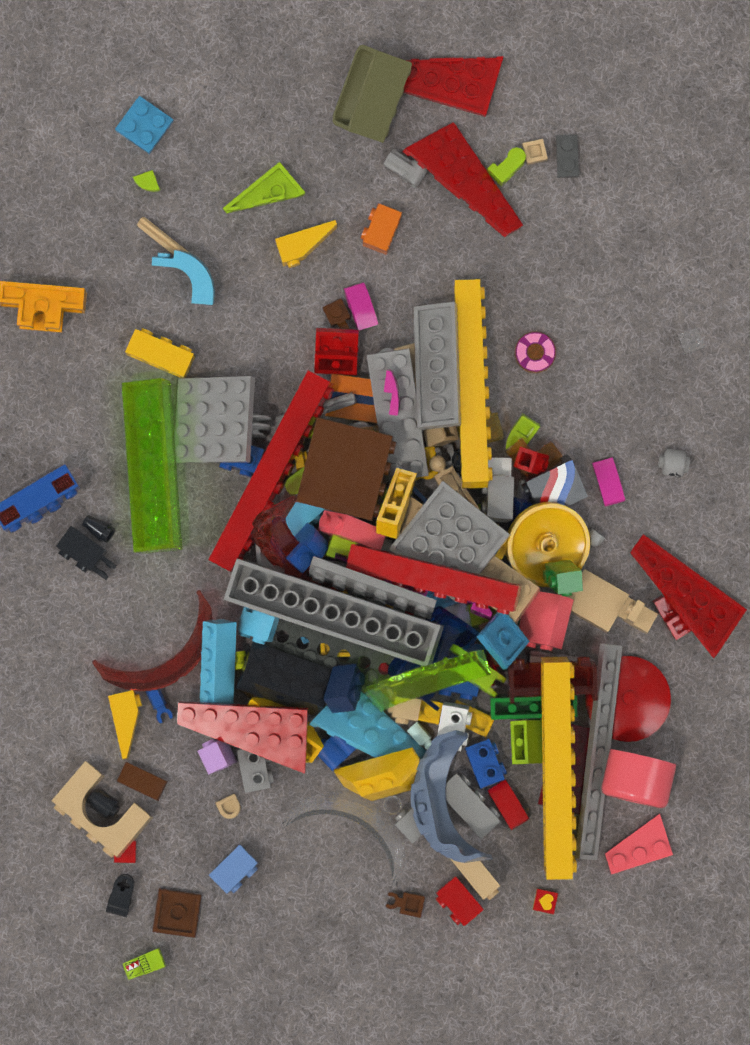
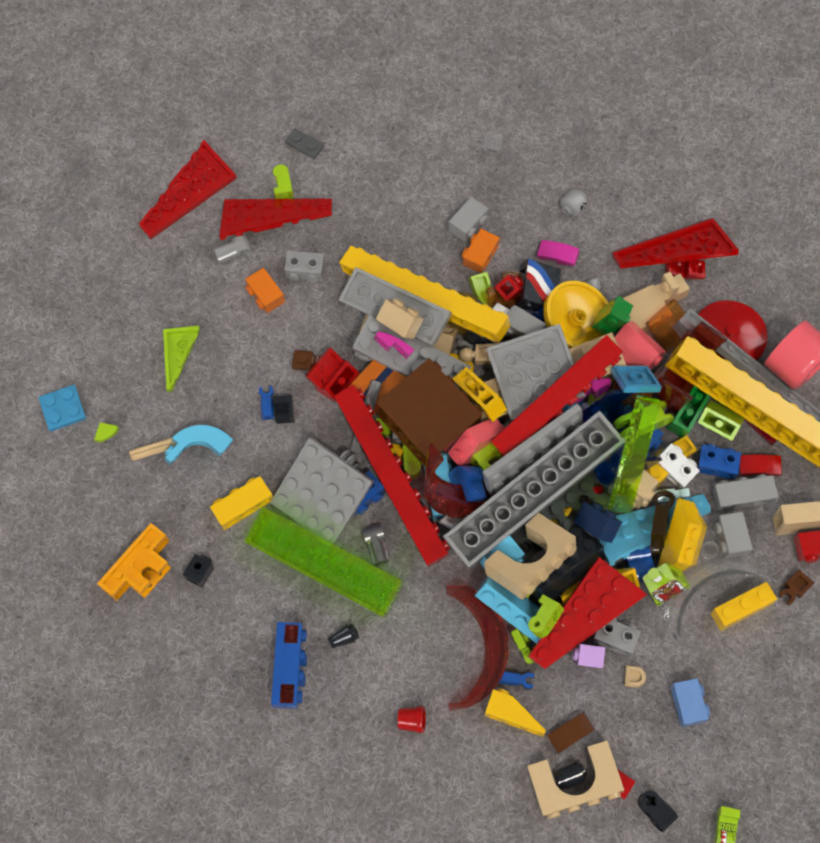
camera: 50 degrees left, 15 degrees down
black hinge [56,526,117,580] -> none
reddish brown tile [152,889,202,938] -> none
yellow slope [275,220,337,268] -> none
olive windscreen [333,45,412,143] -> none
dark pink slope [343,282,378,331] -> none
sand blue windscreen [411,730,493,863] -> none
tile [514,331,556,374] -> none
tan plate [522,139,548,165] -> none
none -> black brick [182,554,214,588]
none -> blue bar [259,386,275,420]
none -> black panel [273,395,295,424]
none -> light grey brick [284,251,325,283]
none -> flat silver piece [362,524,390,566]
none -> tan brick [376,298,424,339]
none -> red piece [397,706,426,733]
none -> light grey brick [449,197,489,242]
none -> orange brick [461,228,500,273]
none -> tan arch [484,513,577,600]
none -> lime plate [511,629,534,664]
none -> lime leg [528,594,564,638]
none -> lime torso [642,563,690,606]
none -> clear orange tile [645,299,685,352]
none -> dark brown piece [651,490,676,554]
none -> yellow brick [711,582,777,631]

